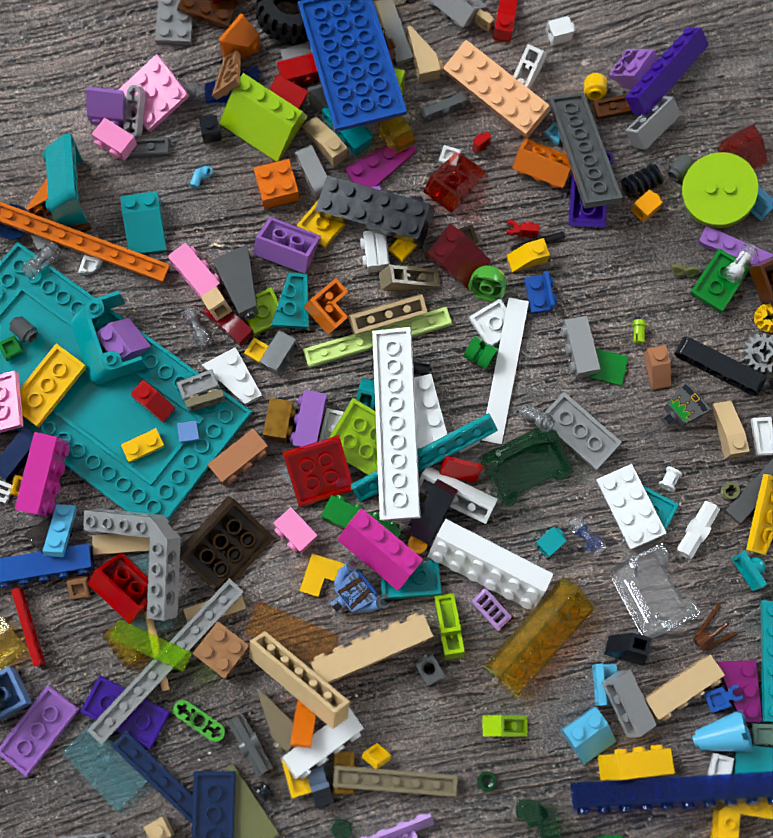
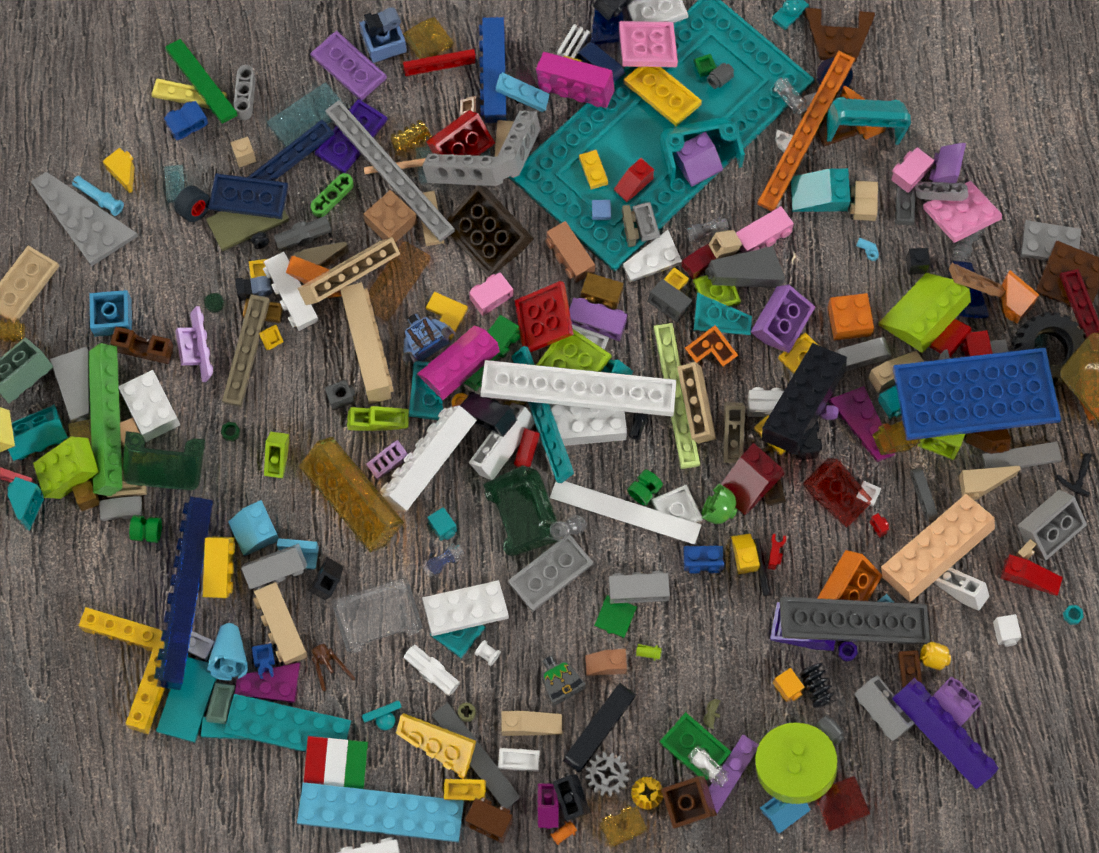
camera: 100 degrees right, 5 degrees down
clear neon green tile [109,619,192,672] -> none
none -> tan brick [850,181,878,221]

